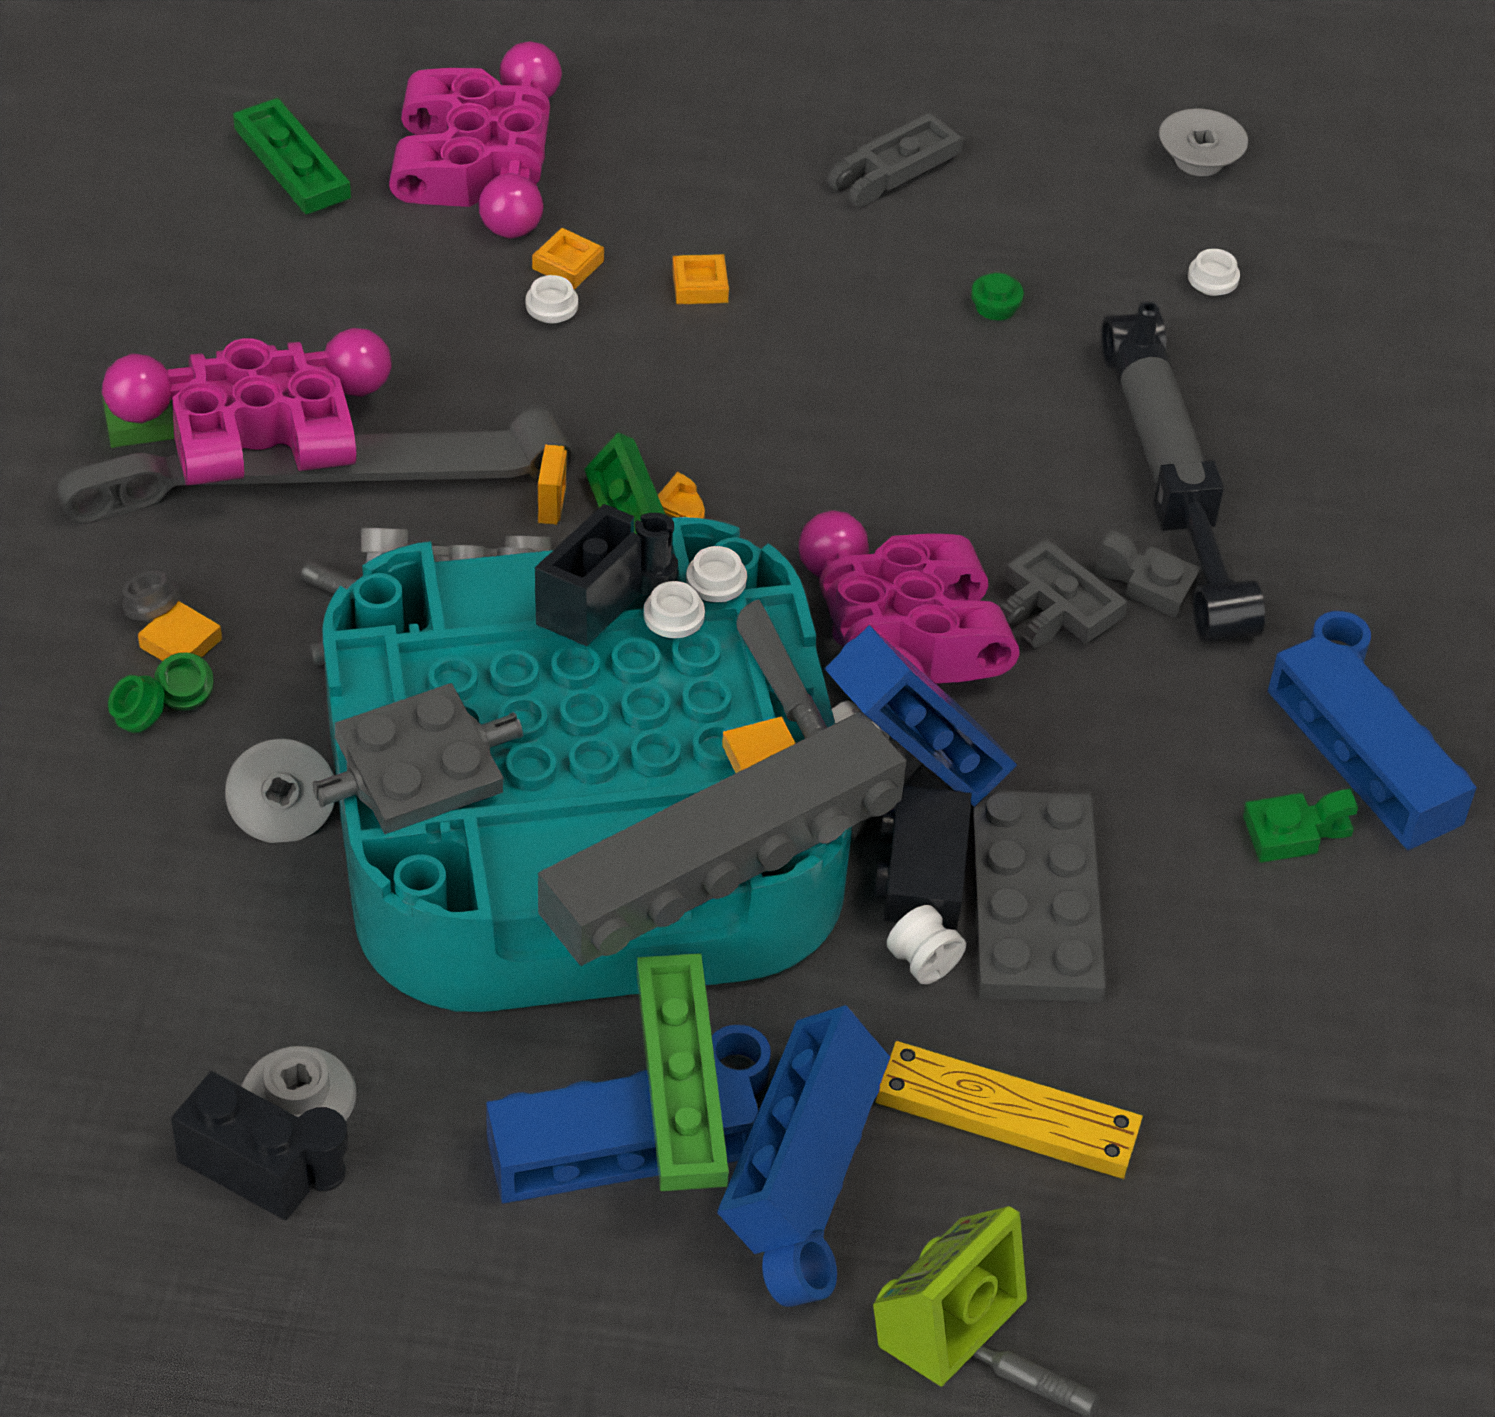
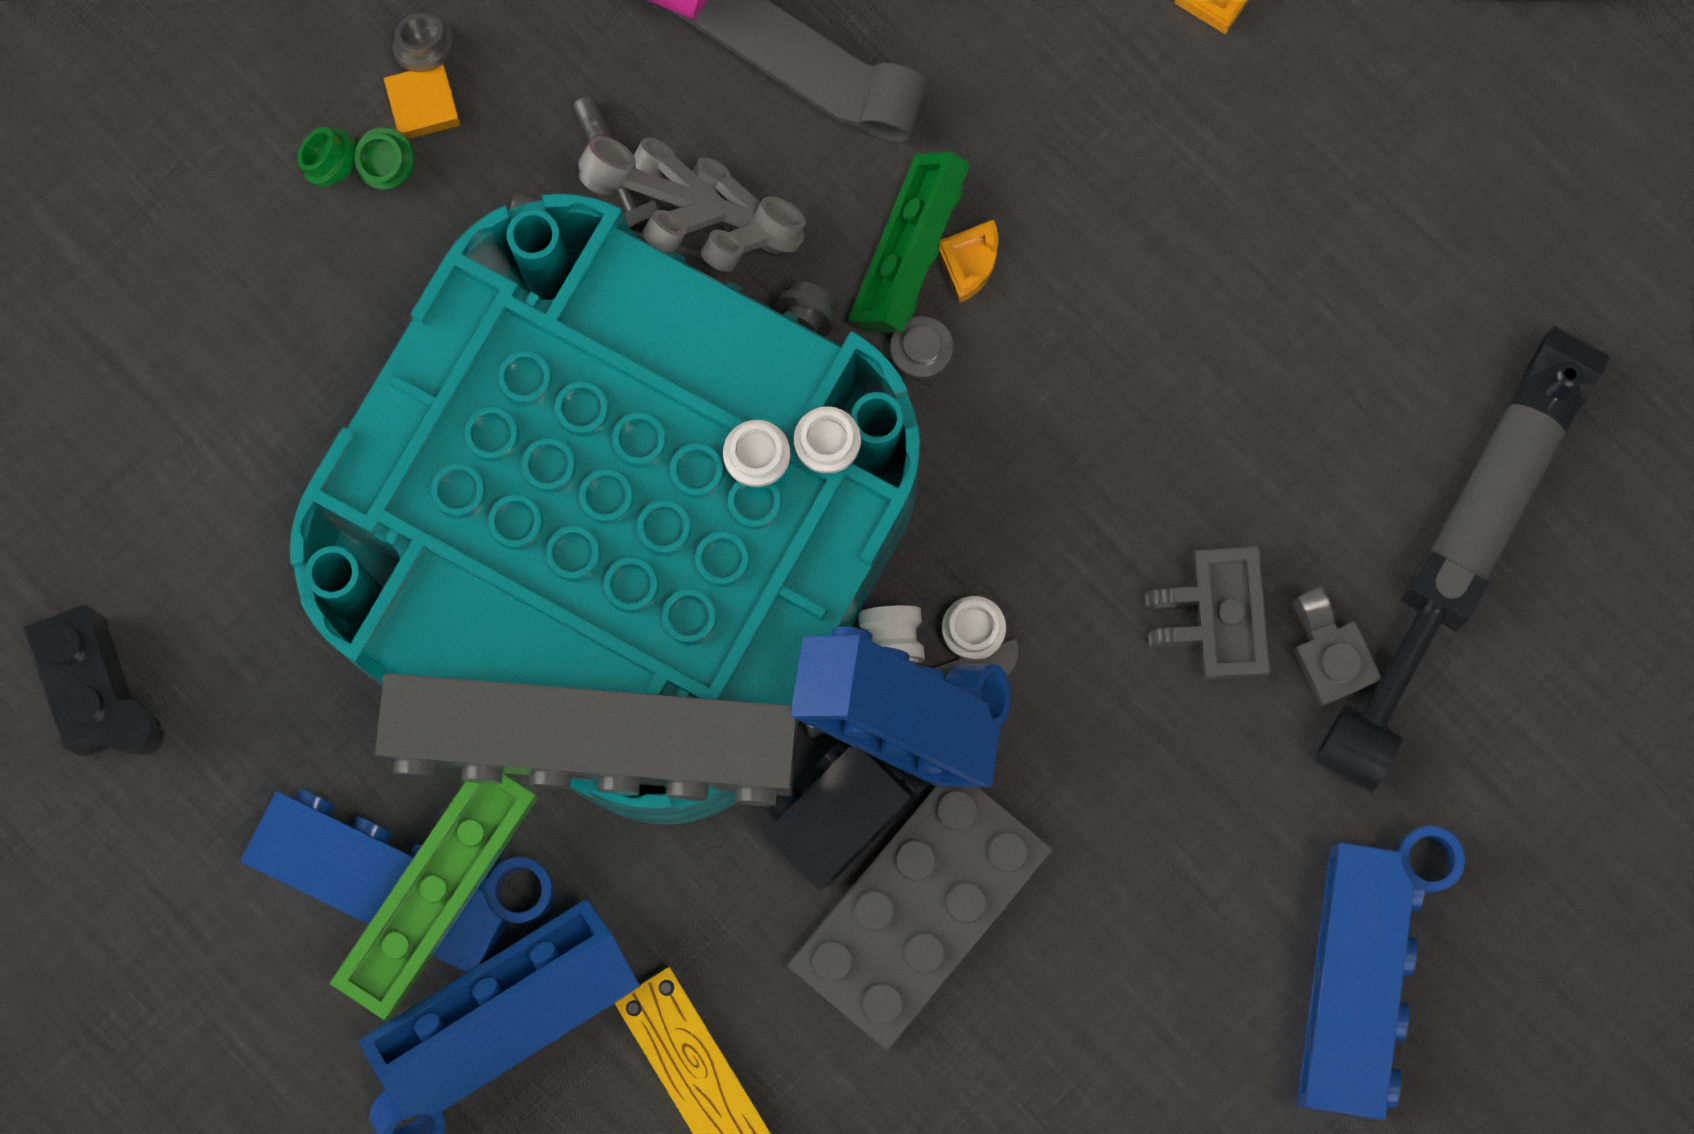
camera: 45 degrees right, 30 degrees up
light grey piece [225,739,334,843] -> none
light grey piece [241,1046,357,1121] -> none
dark grey plate [312,683,523,834] -> none
black hinge [535,504,678,646] -> none
light orange tile [538,444,567,525] -> none
light orange tile [722,716,796,773] -> none
dark grey piece [737,599,827,739] -> none
dark pink connector [798,510,1020,684] -> none
white wheel [887,905,966,984] -> none
green plate [971,272,1024,320] -> none
green plate [1243,788,1358,863] -> none

